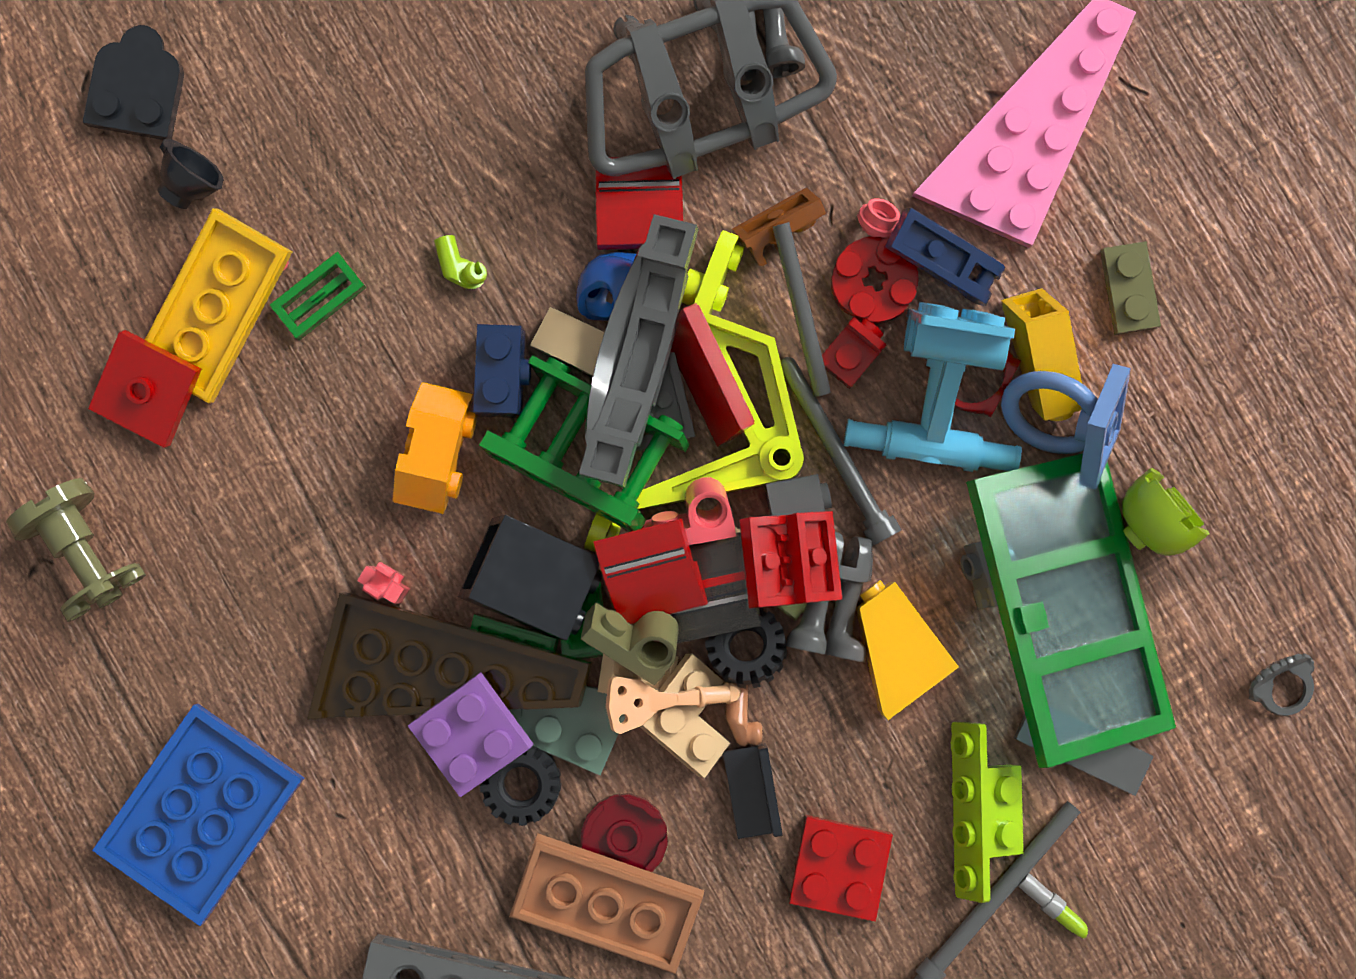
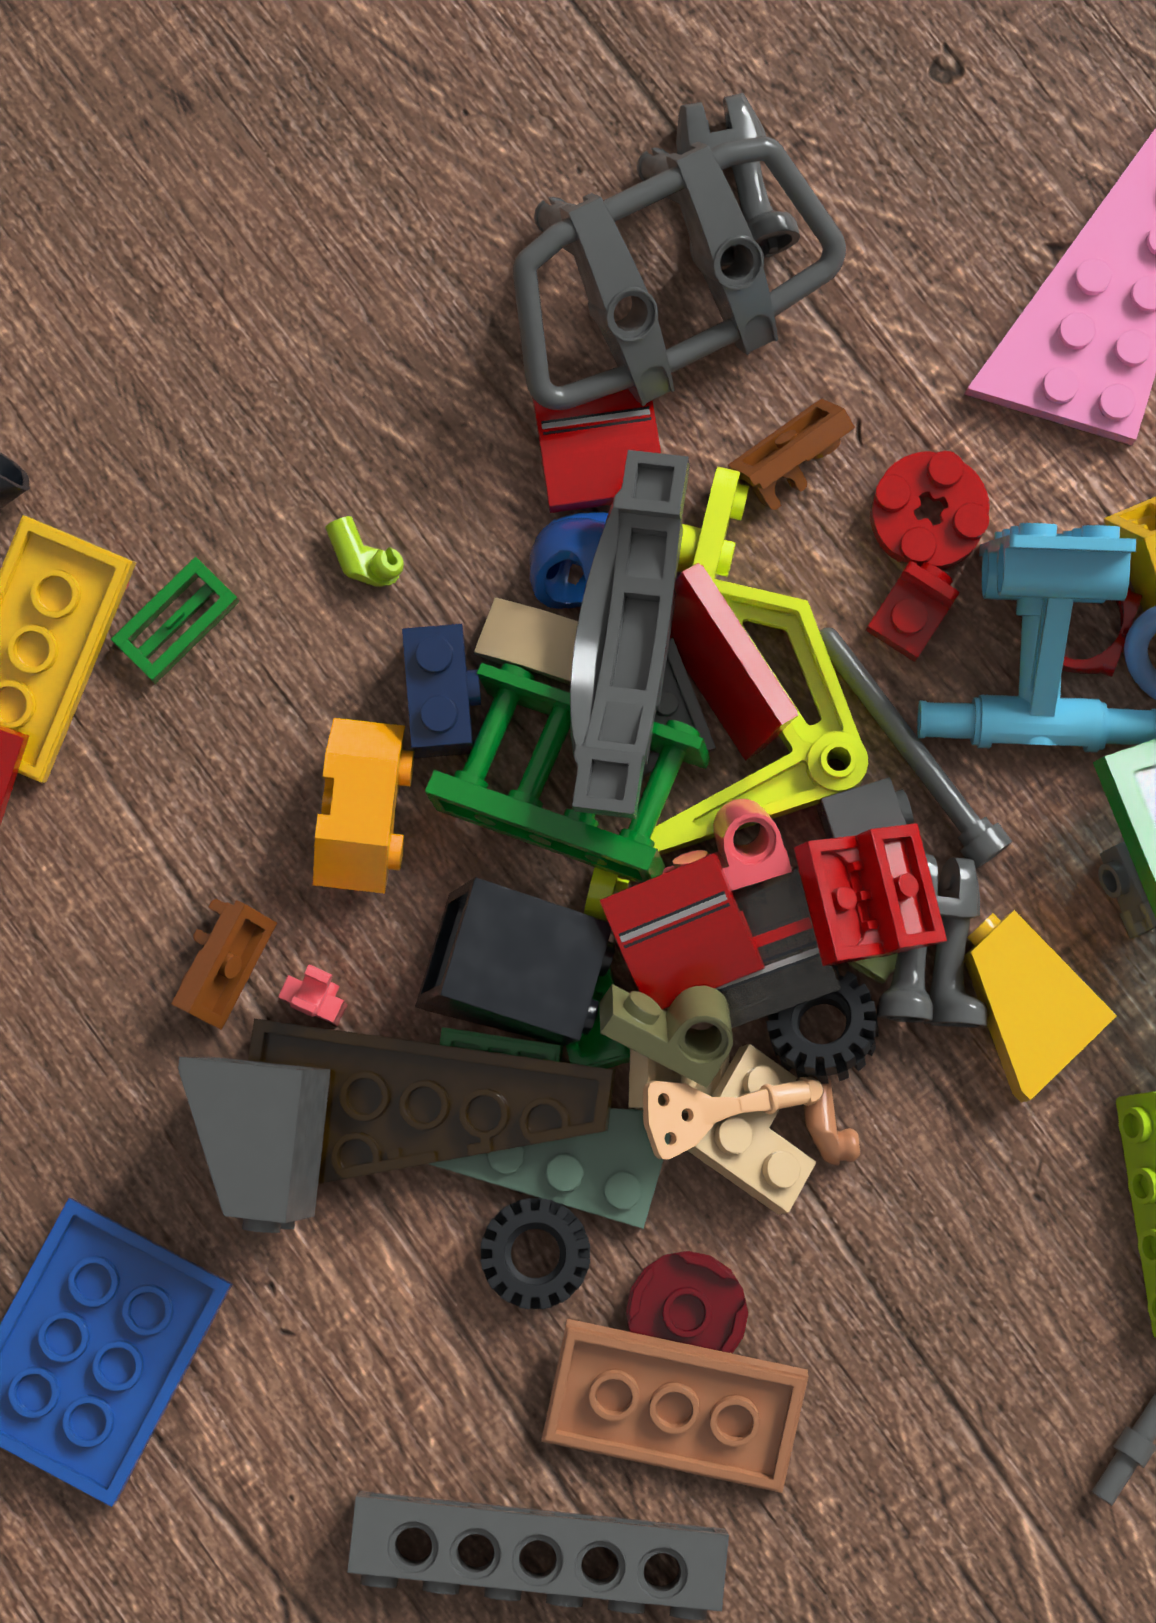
camera: 15 degrees left, 5 degrees down
medium lavender plate [408,672,533,797] -> none
black panel [723,743,783,839] -> none
dark grey bar [772,222,831,396] -> none
red plate [789,815,893,922] -> none
coral plate [857,198,900,238] -> none
dark blue plate [885,208,1006,306] -> none
none -> dark orange plate [171,899,277,1030]
none -> dark grey slope [178,1057,330,1233]

